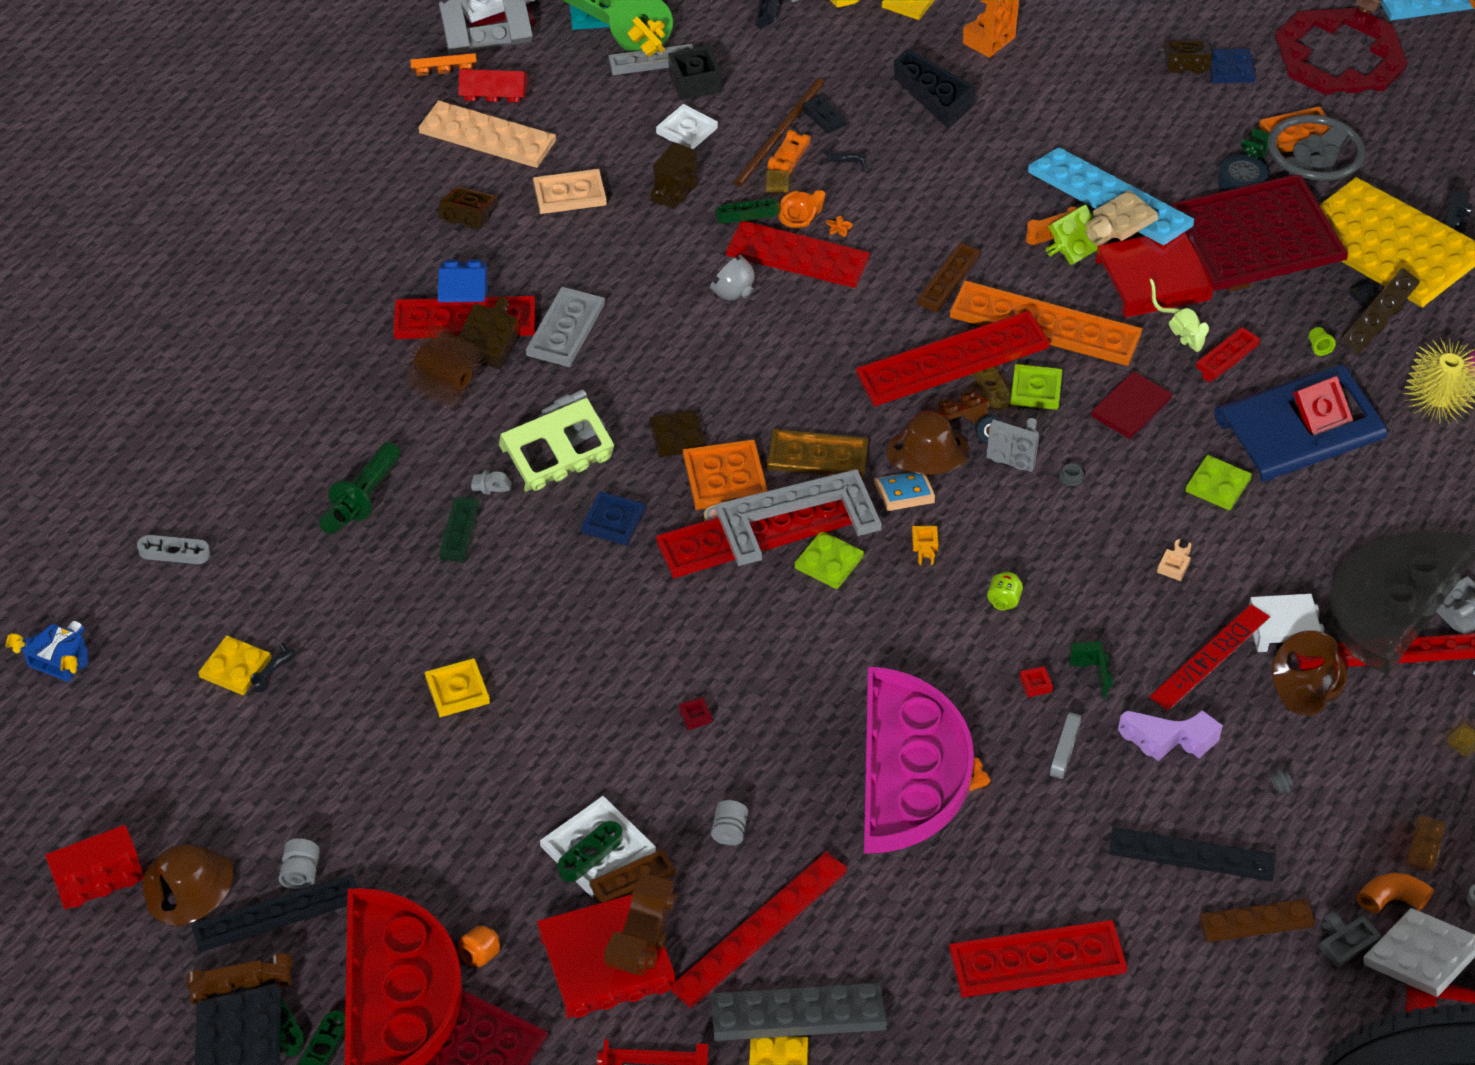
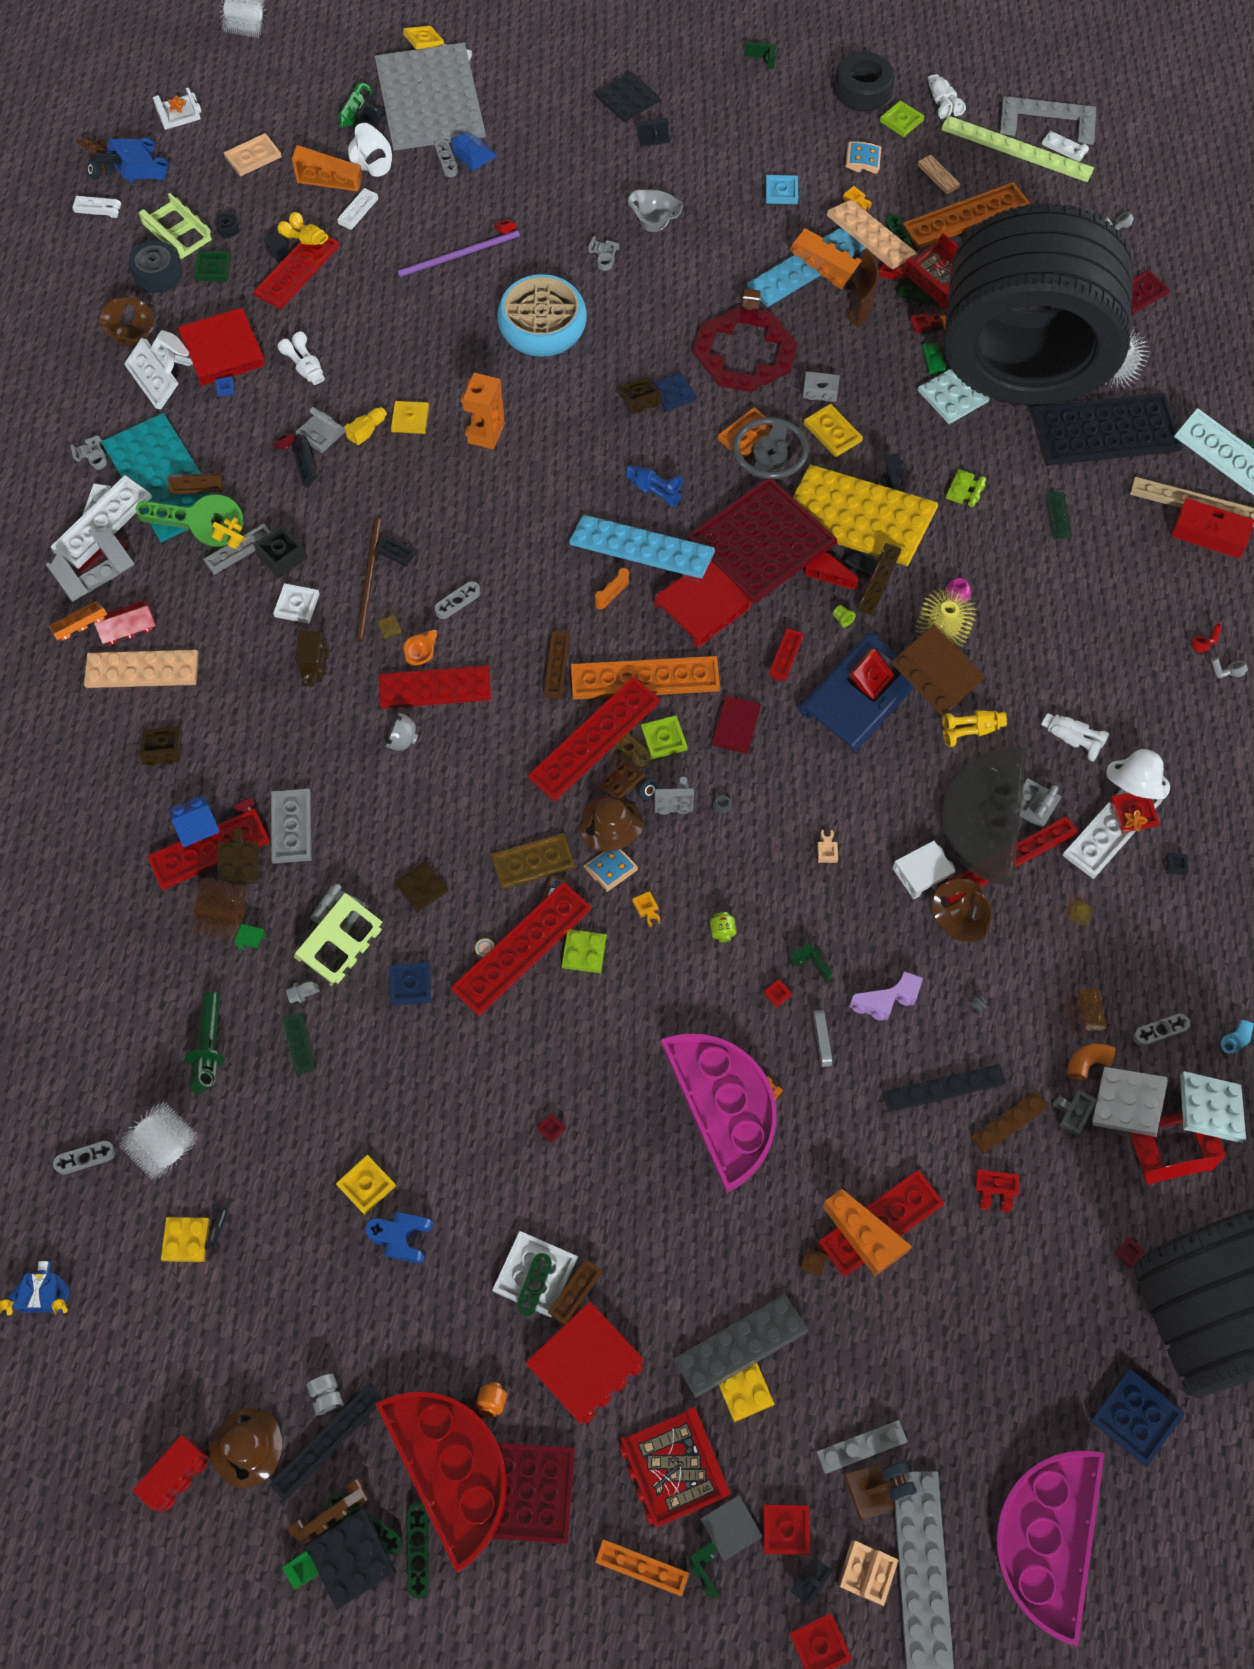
camera: 25 degrees left, 15 degrees up
light nougat plate [533,169,607,214] -> none
reddish brown brick [604,873,677,976] -> none
red plate [671,851,847,1008] -> none
orange plate [683,440,767,510] -> none
light grey piece [711,800,748,845] -> none
dark green beam [715,198,780,223] -> none
light grey plate [716,469,882,566] -> none
orange plate [767,130,811,175] -> none
black piece [818,148,867,172] -> none
orange plant [826,216,853,237] -> none
black wedge [894,48,975,129] -> none
lime plate [1046,204,1108,265] -> none
tan plate [1085,190,1158,246] -> none
red sticker [1149,604,1271,711] -> none
yellowish green animal [1150,279,1209,352] -> none
lime plate [1186,455,1252,511] -> none
black wheel [1217,154,1269,192] -> none
dark green bracket [1241,128,1270,161] -> none
none -> white piece [120,1103,198,1179]
none -> dark red plate [233,797,255,814]
none -> green panel [234,924,267,950]
none -> green panel [282,1551,319,1589]
none -> blue piece [366,1212,433,1264]
none -> light grey beam [435,582,480,619]
none -> blue piece [626,465,683,507]
none -> reddish brown plate [800,1248,828,1277]
none -> light grey brick [803,371,840,402]
none -> yellow plate [804,404,863,458]
none -> red slope [805,552,859,590]
none -> orange wedge [823,1189,912,1276]
none -> reddish brown slope [891,624,986,717]
none -> yellow piece [942,710,1007,747]
none -> red plate [975,1169,1019,1213]

